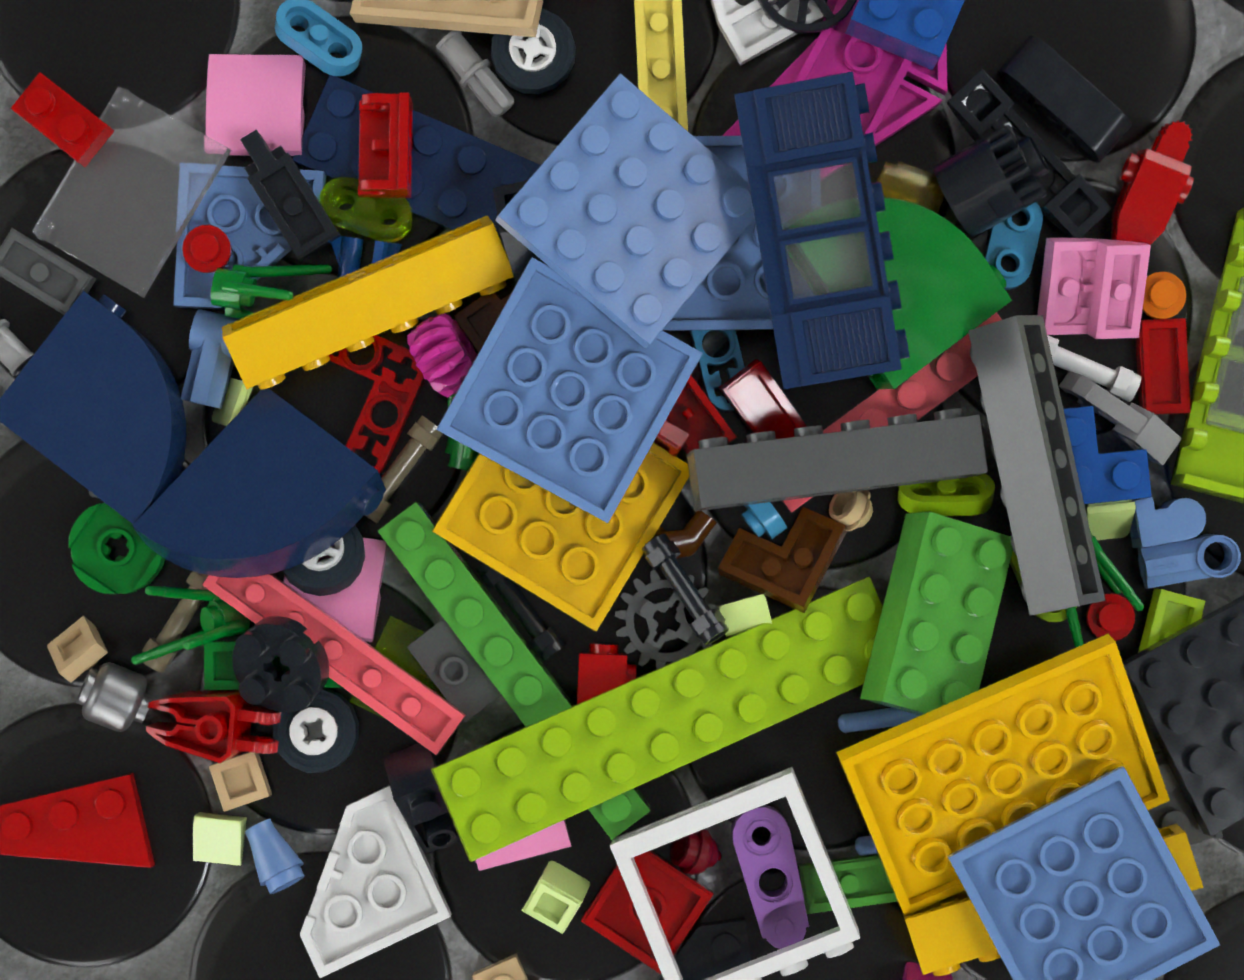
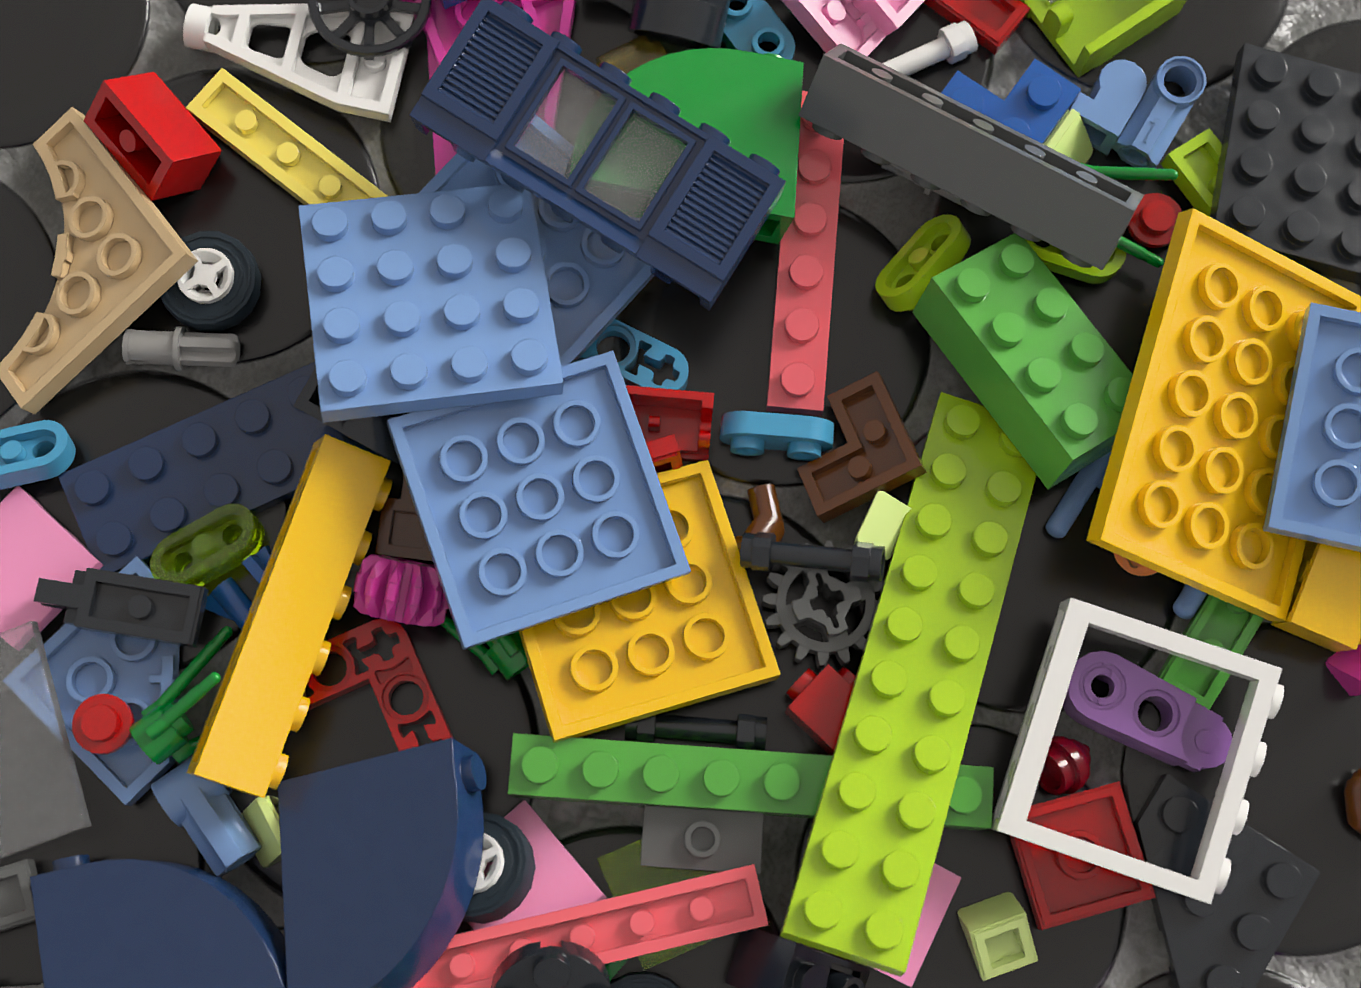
camera: 55 degrees left, 10 degrees down
red hinge [358,93,413,198] -> none
dark tan bar [367,415,443,523] -> none
dark grey brick [687,408,988,512] -> none
tile [719,359,807,439] -> none
tan plate [829,490,873,531] -> none
light grey piece [1058,371,1182,466] -> none

